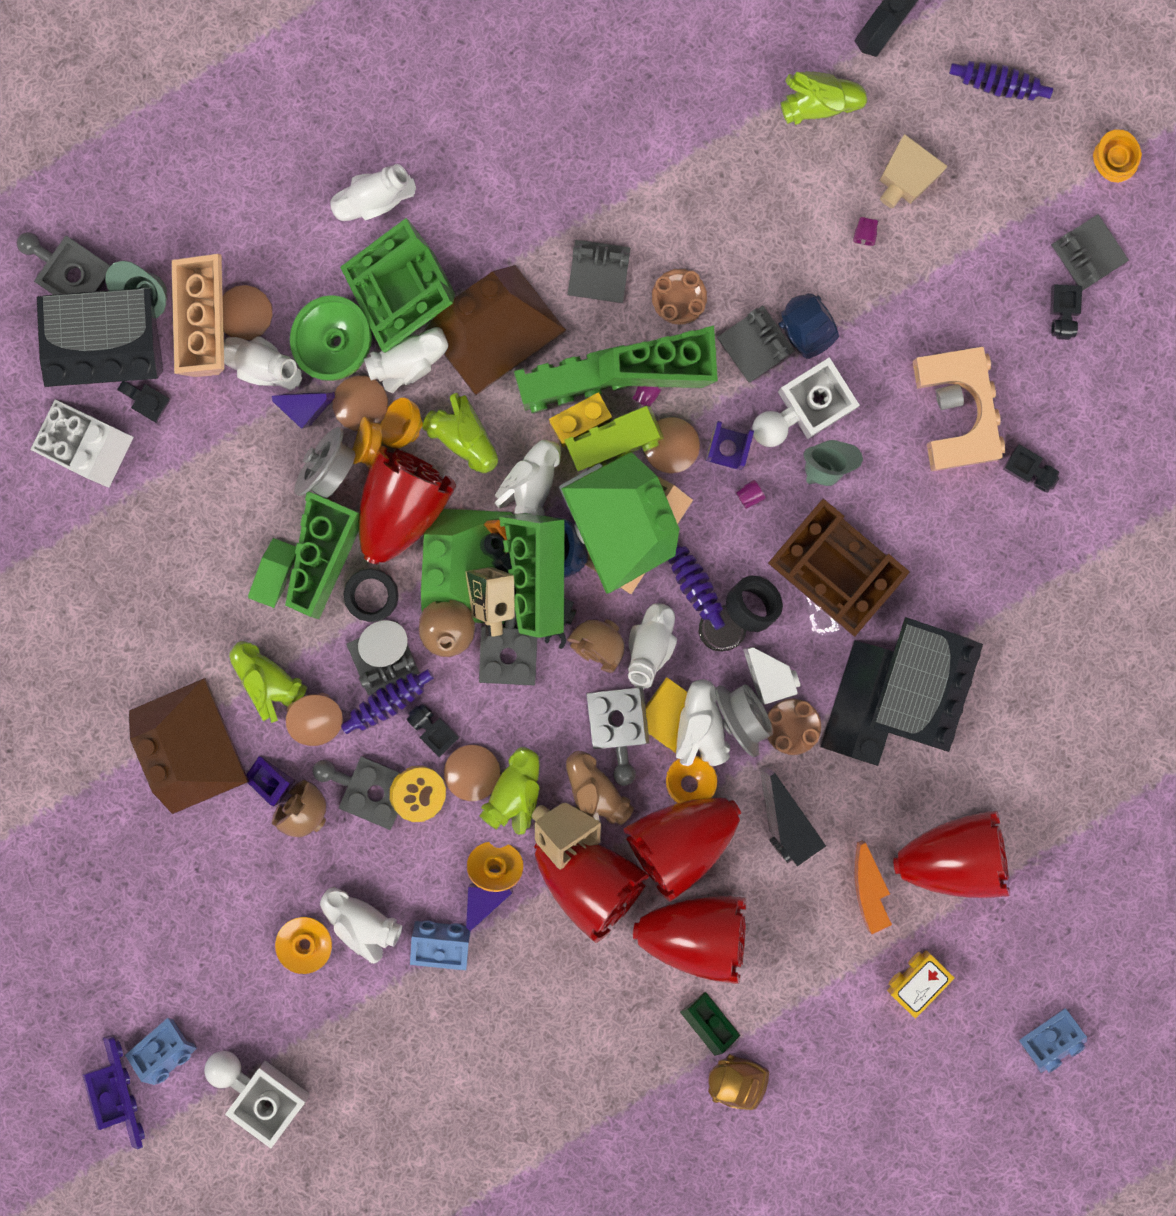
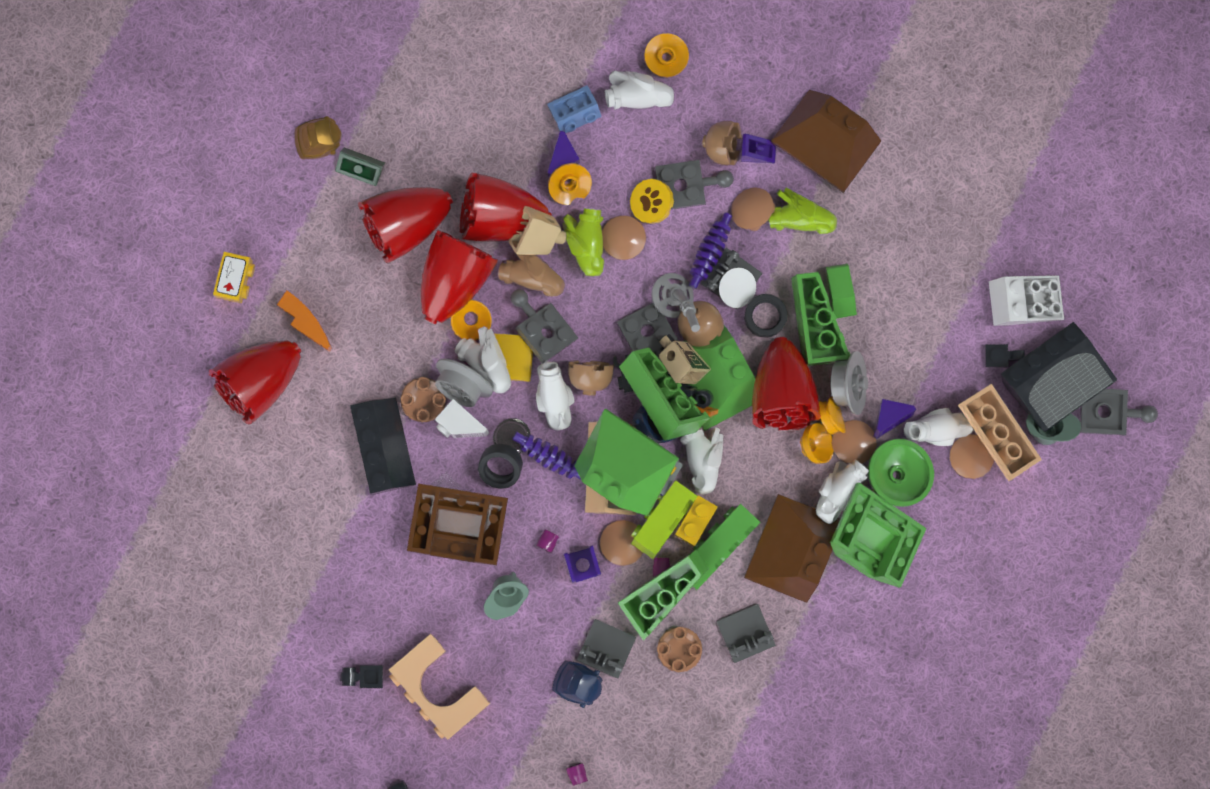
camera: 155 degrees right, 5 degrees down
white animal [330,164,416,221] -> none
black plate [406,703,460,757] -> none
lime animal [422,393,498,473] -> none
white brick [752,357,860,447] -> none
black slope [760,765,826,867] -> none
slope [870,617,983,752] -> none
light grey hose [935,384,964,410] -> none
medium blue bracket [1019,1008,1087,1073] -> none
none -> light grey dish [651,273,700,332]

